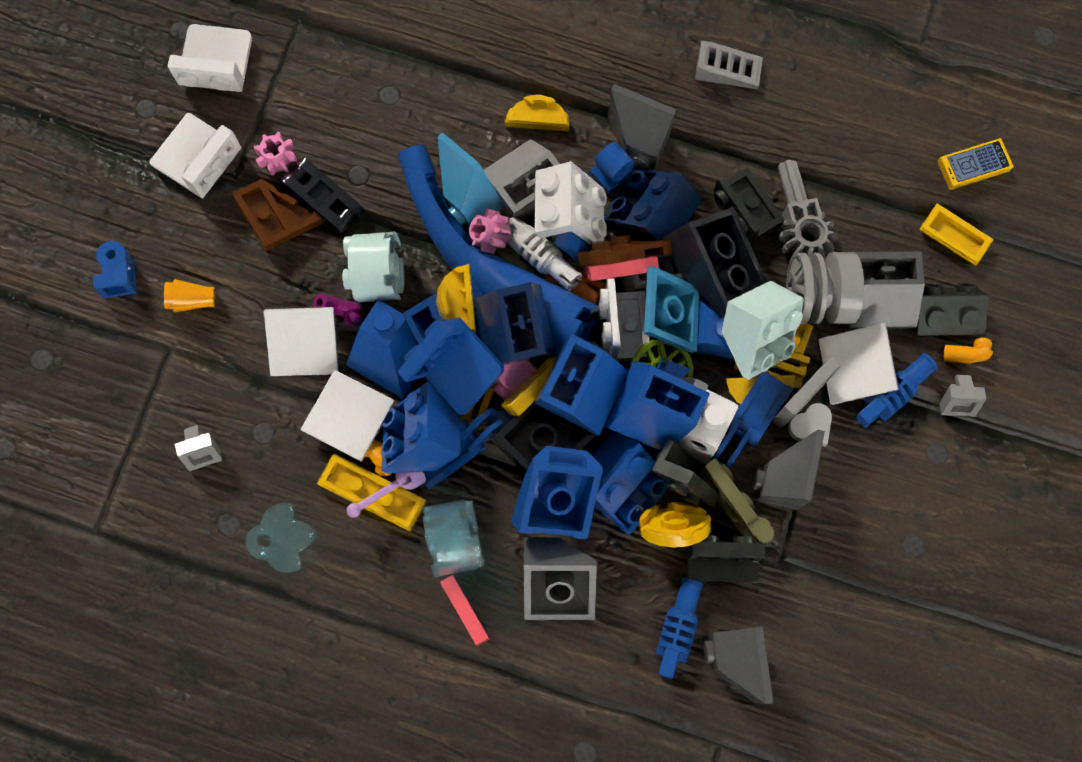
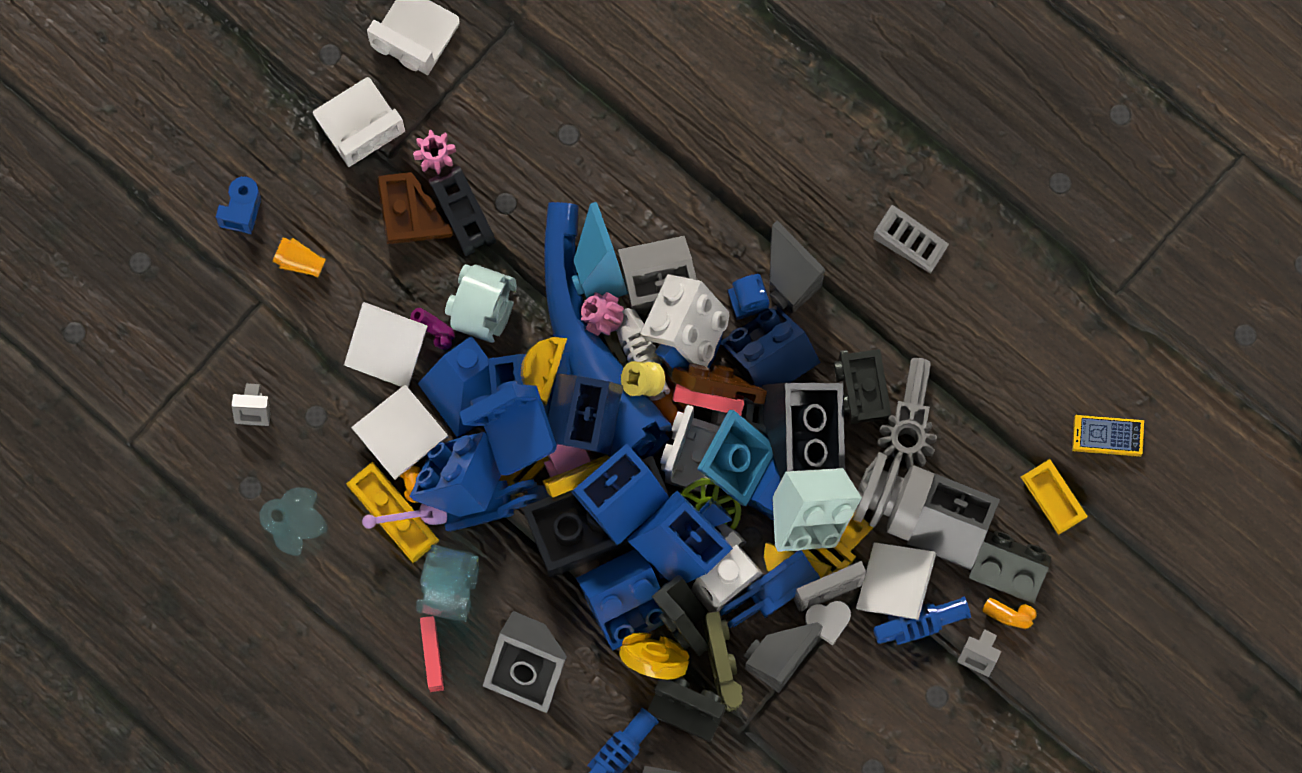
camera: 25 degrees right, 0 degrees up
yellow tile [505,95,569,132] -> none
blue slope [511,446,603,539] -> none
none -> light yellow wheel [621,361,665,397]

